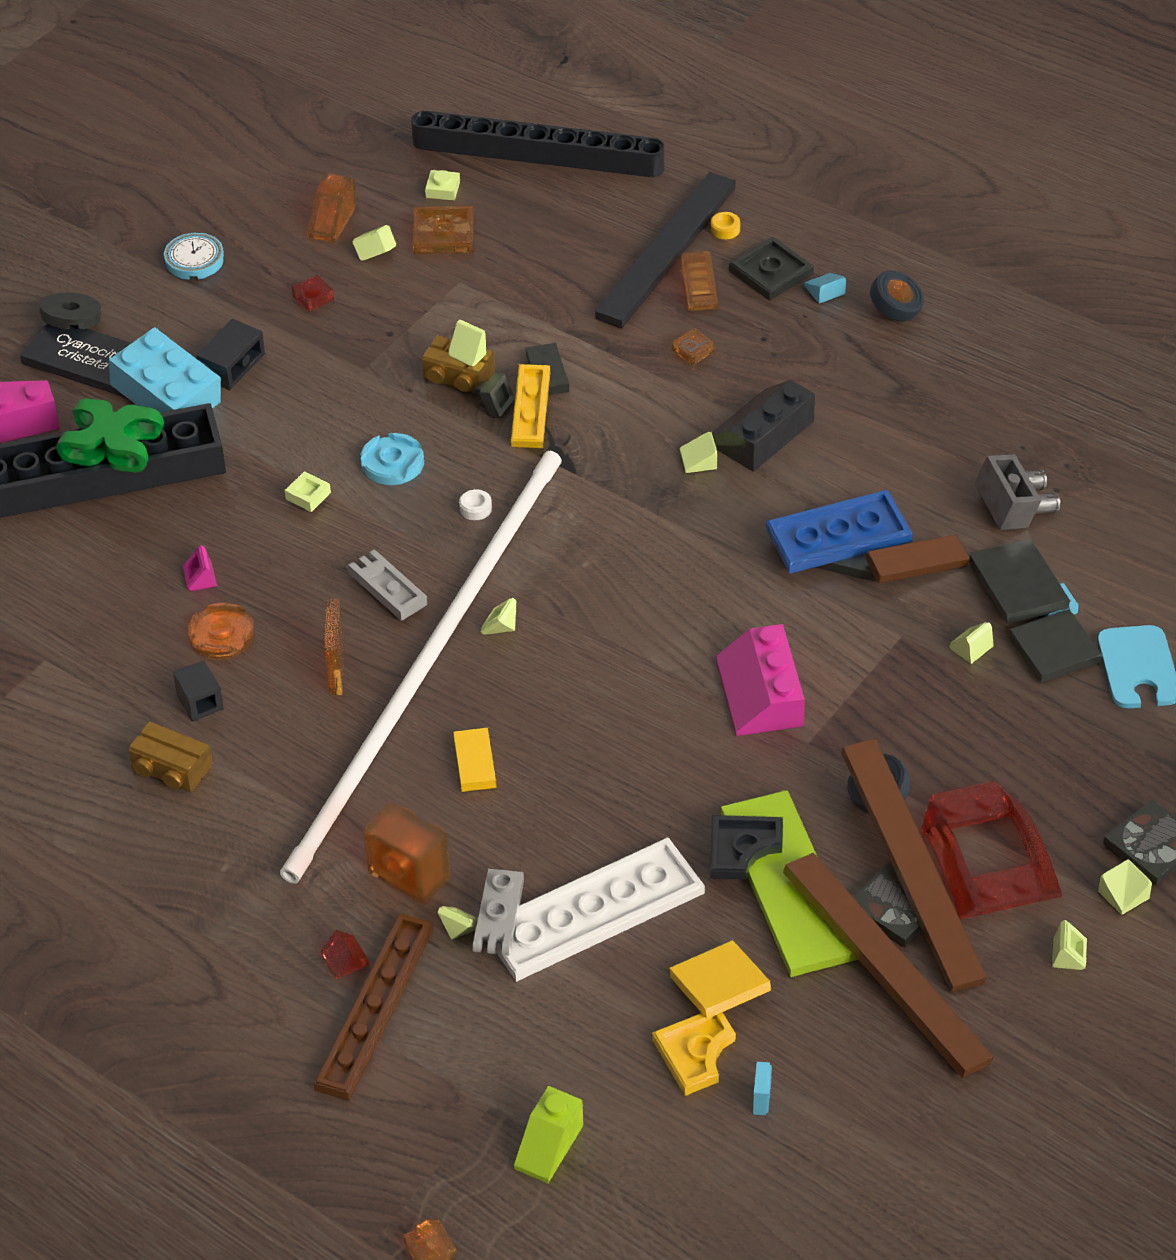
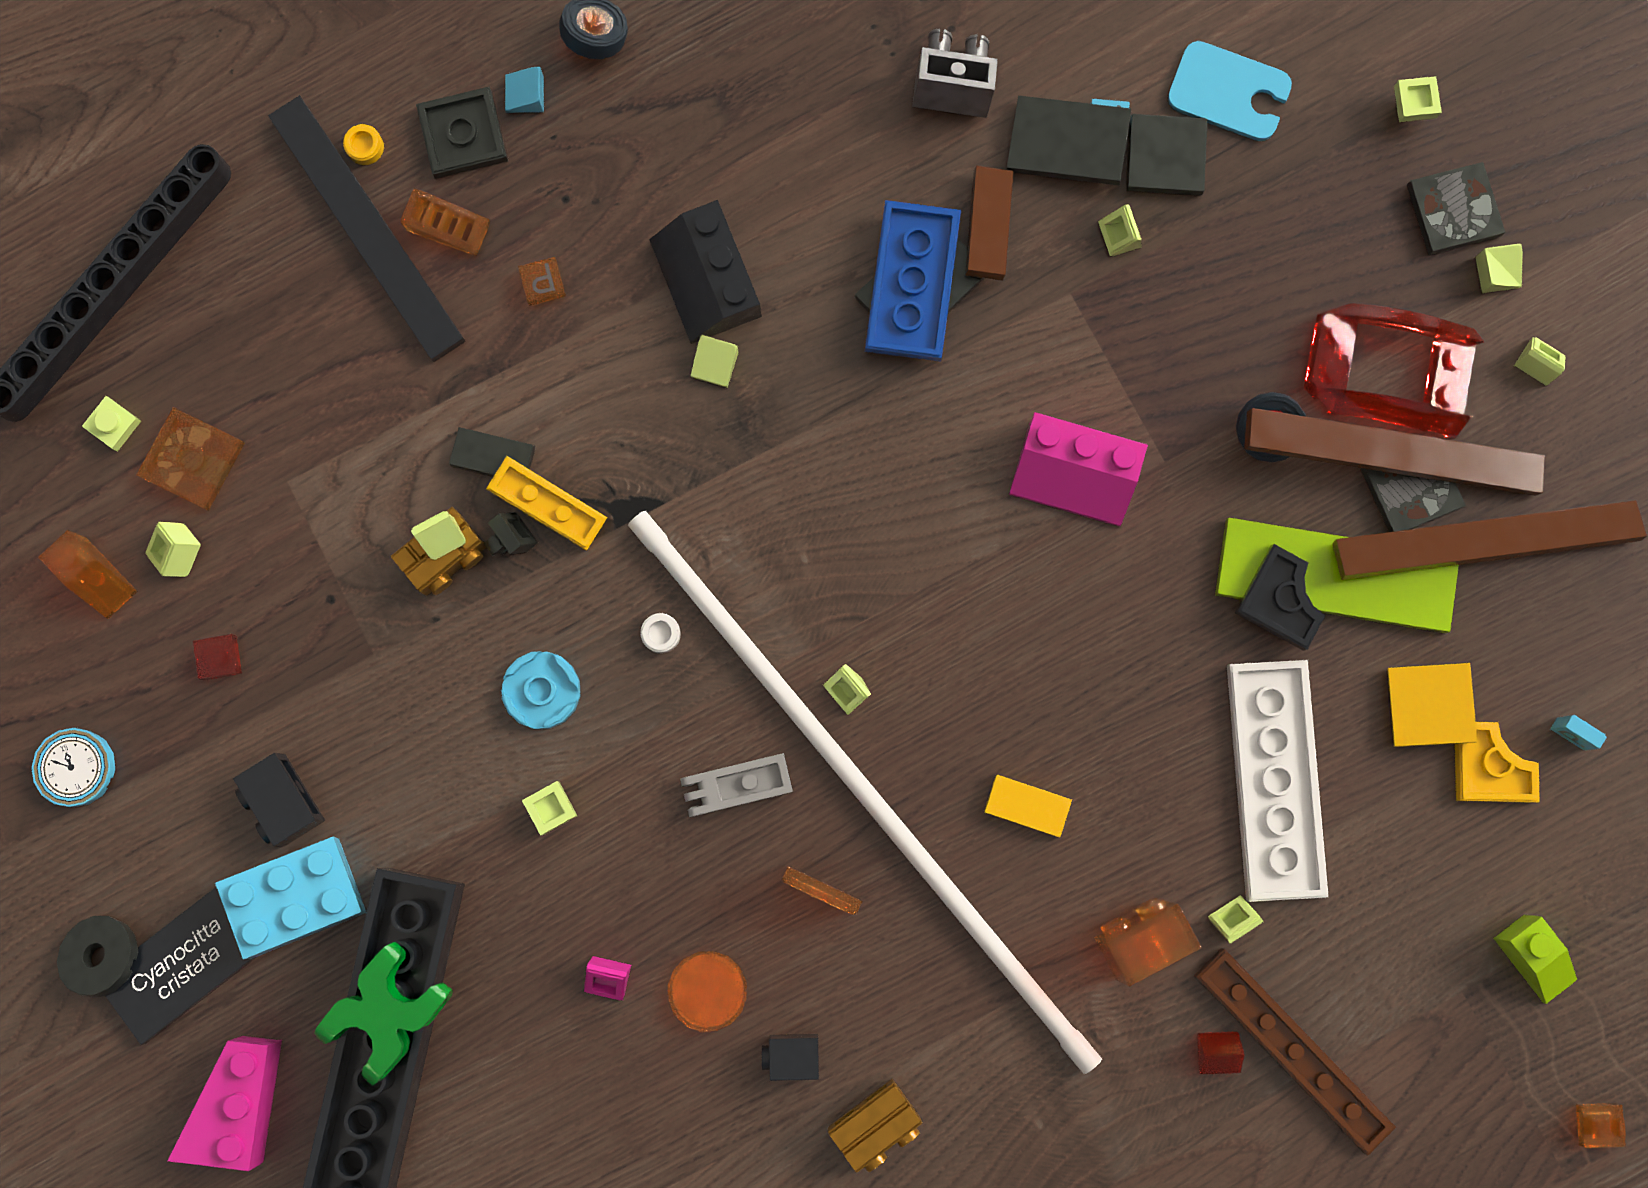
camera: 65 degrees left, 35 degrees up
light grey hinge [473,869,524,956] -> none

